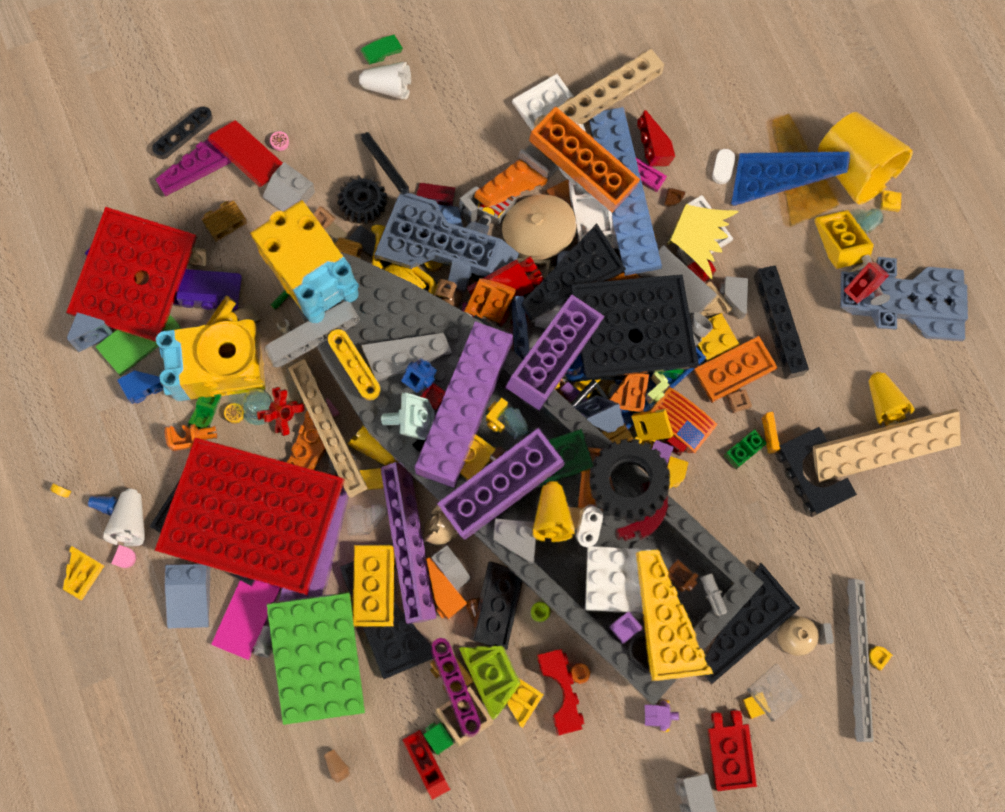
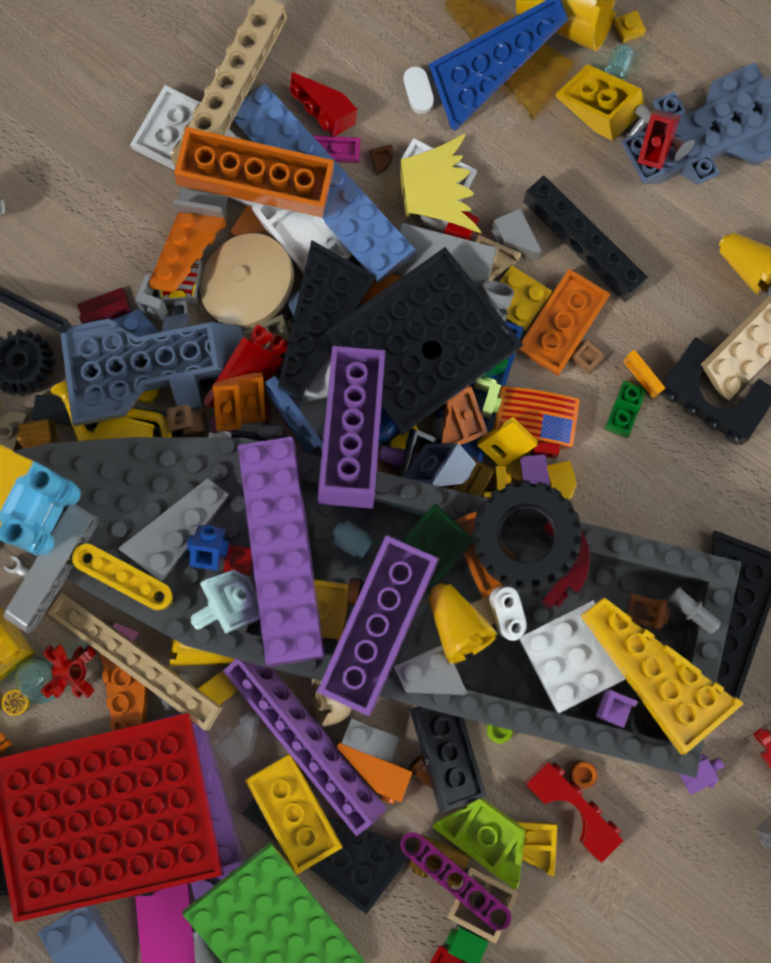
camera: 20 degrees left, 5 degrees up
yellow bracket [486,398,508,433] -> none

